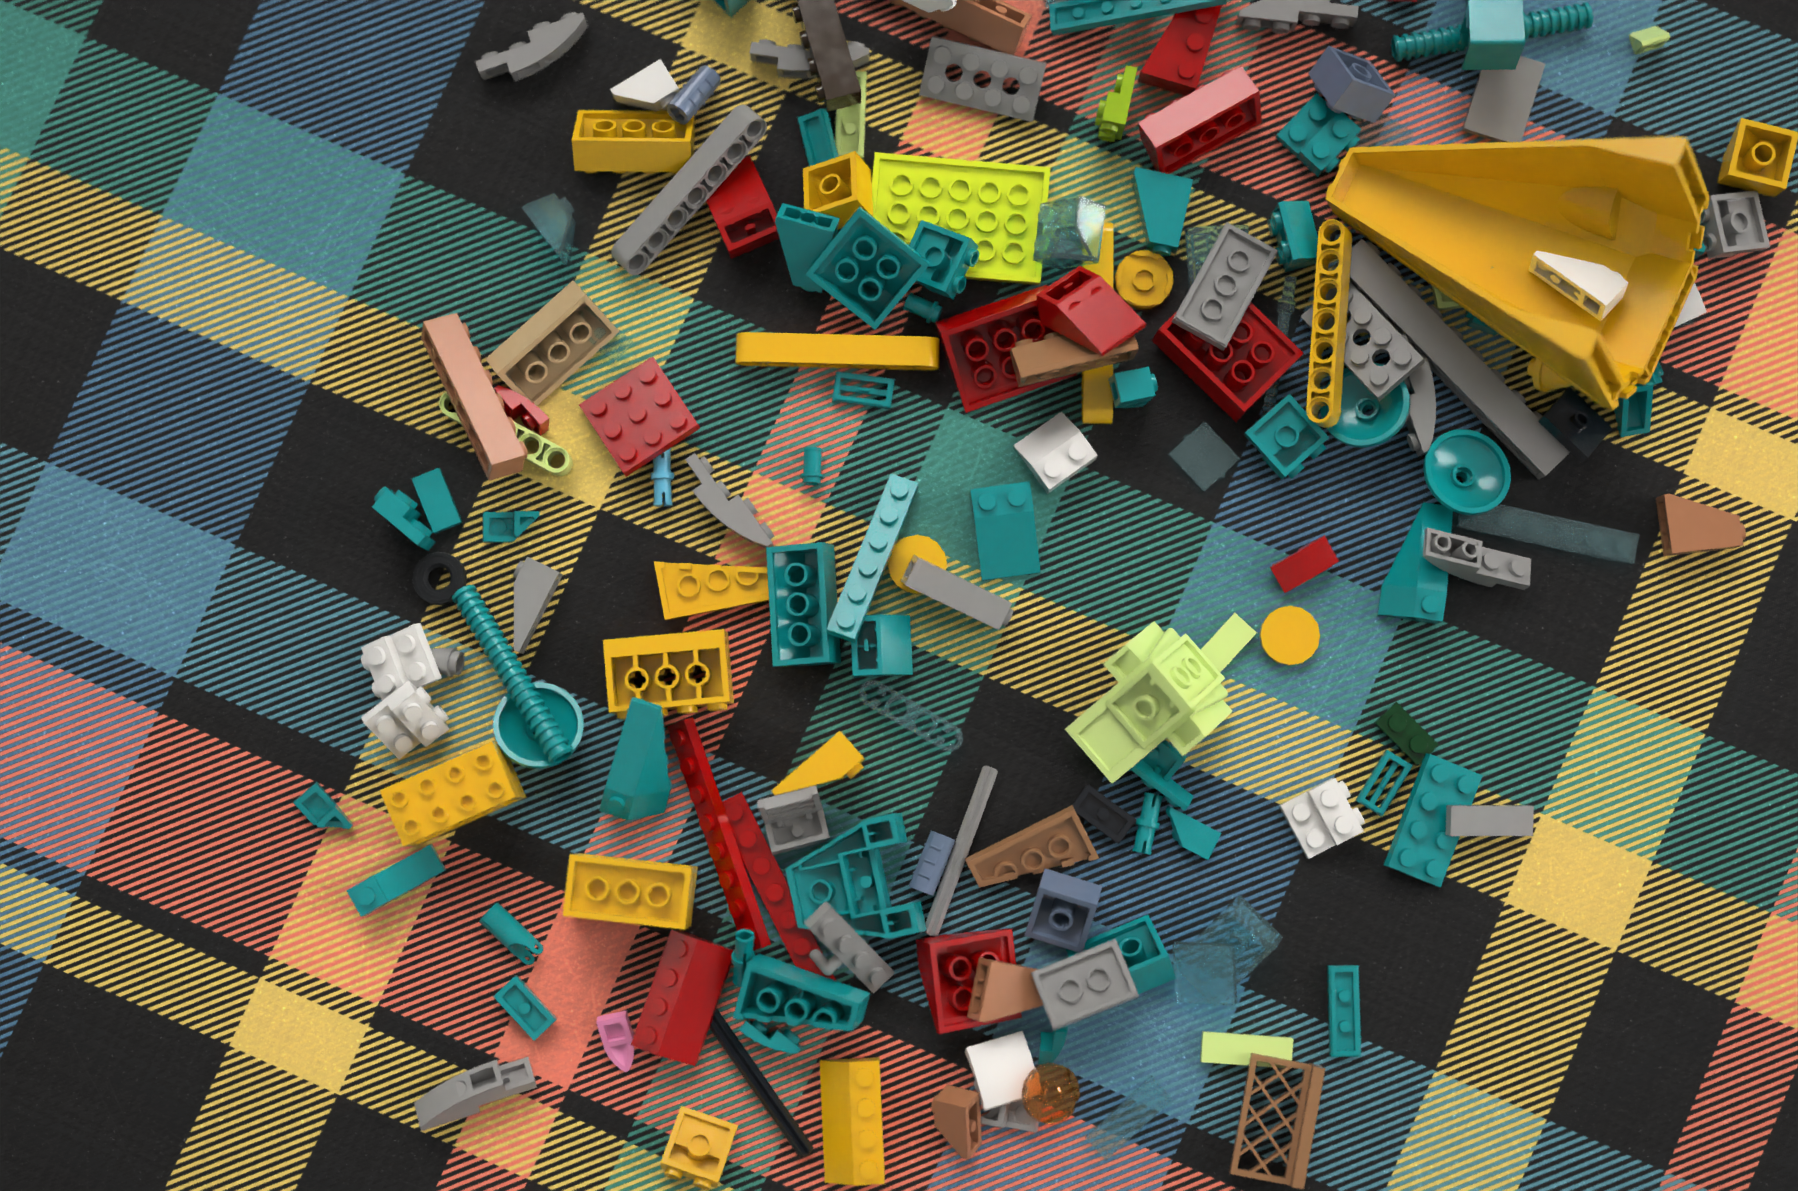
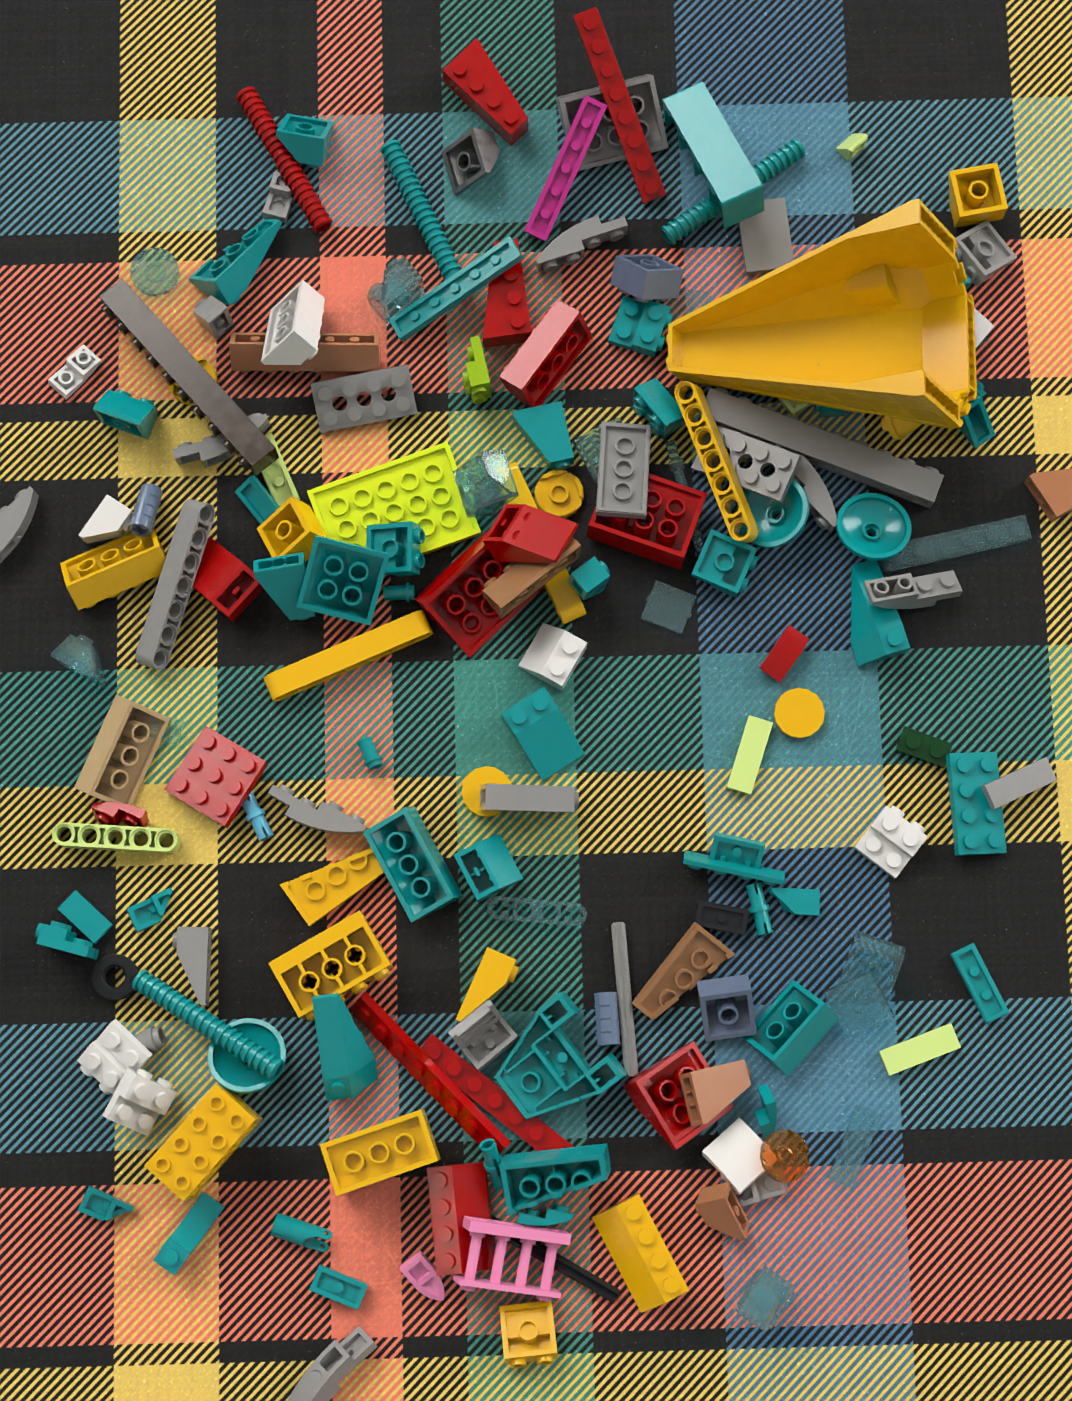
camera: 30 degrees left, 5 degrees down
brick [421,313,527,481] -> none
light grey plate [804,901,895,993] -> none
plate [826,474,919,643] -> none
teal tile [832,371,895,410] -> none
light grey tile [1031,939,1139,1031] -> none
yellowish green piece [1065,621,1233,784] -> none
medium nougat fence [1229,1053,1325,1190] -> none
teal tile [1355,750,1413,817] -> none
white slope [1529,250,1629,321] -> none
black plate [1538,387,1612,463] -> none
none -> bright pink fence [453,1216,571,1301]

